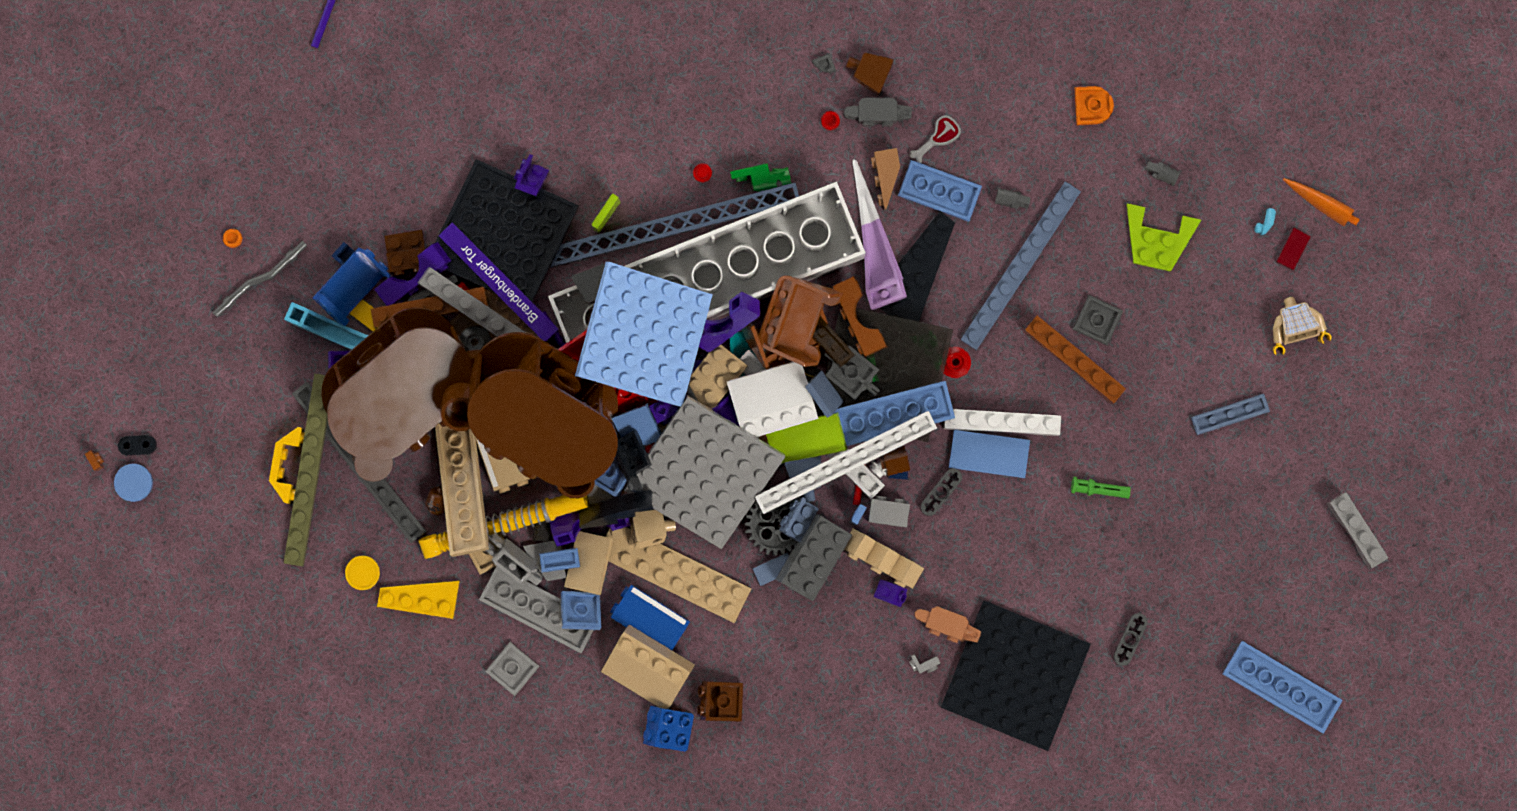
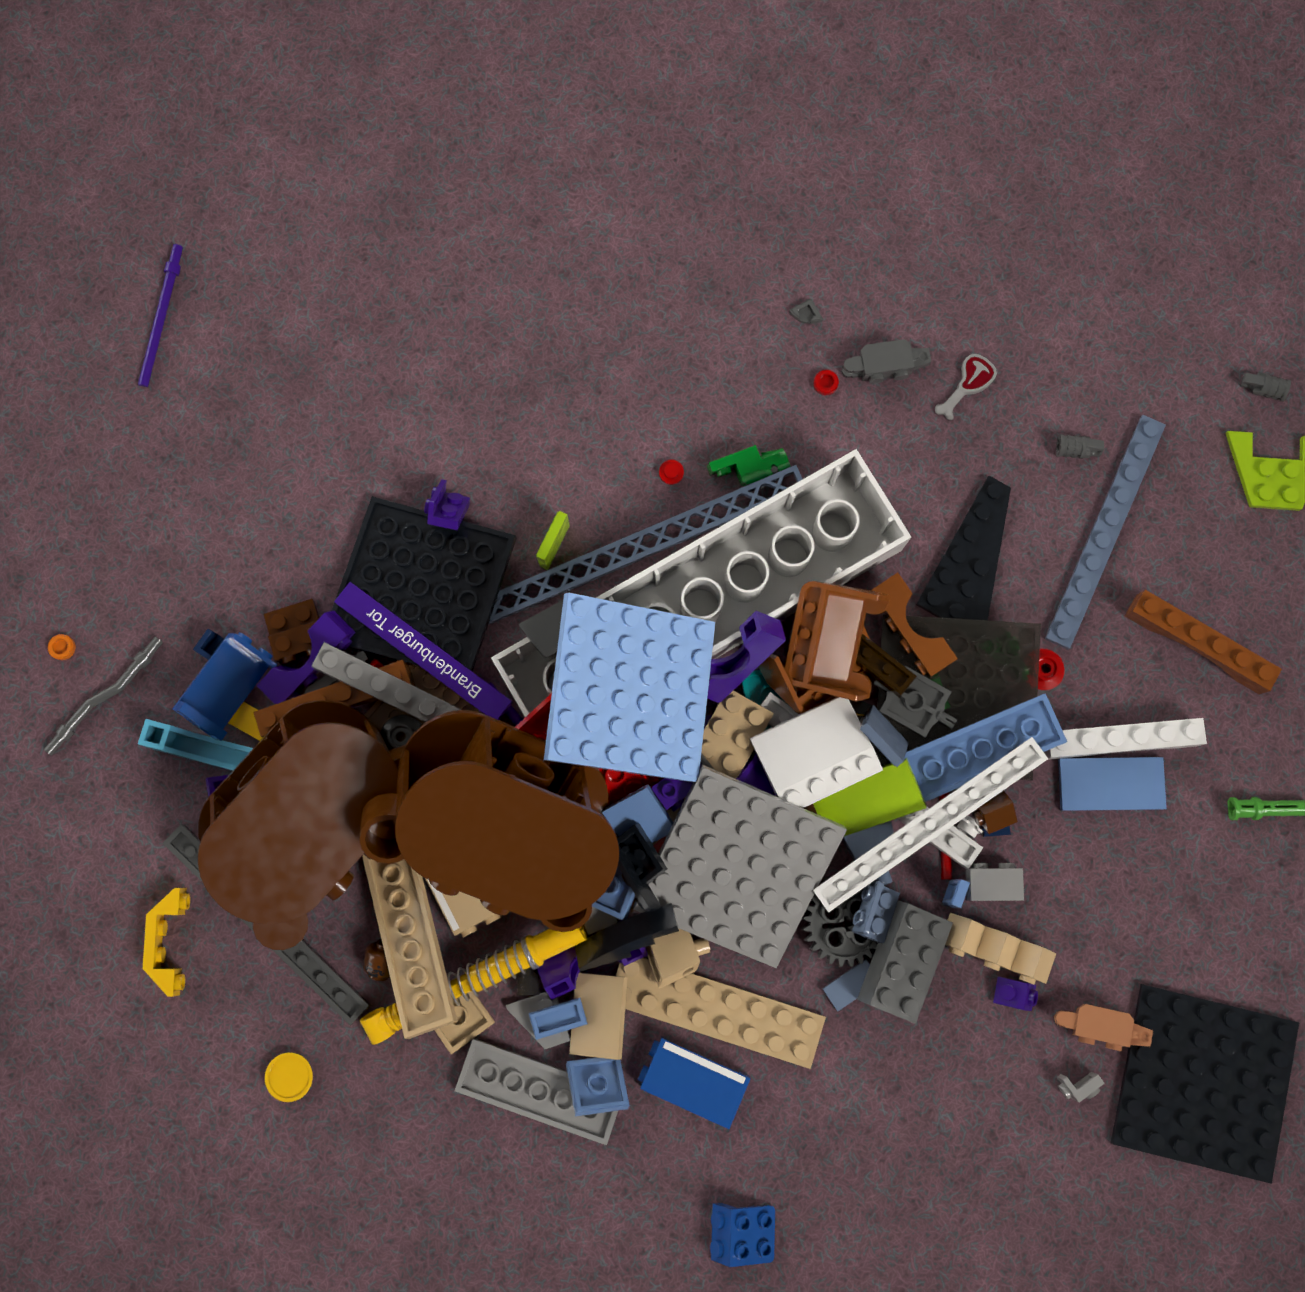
camera: 10 degrees left, 5 degrees down
olive plate [284,373,328,566] -> none
yellow wing [377,581,460,619] -> none
light grey hinge [485,534,543,586] -> none
light grey tile [485,642,540,696] -> none
tan slope [601,625,695,709] -> none
reddish brown plate [697,681,743,722] -> none
reddish brown torso [846,53,894,95] -> none
lavender plate [853,160,907,310] -> none
medium nougat slope [871,148,900,210] -> none
medium blue tile [898,160,982,222] -> none
dark grey beam [920,468,962,516] -> none
dark grey tile [1072,295,1123,346] -> none
orange tile [1074,86,1114,126] -> none

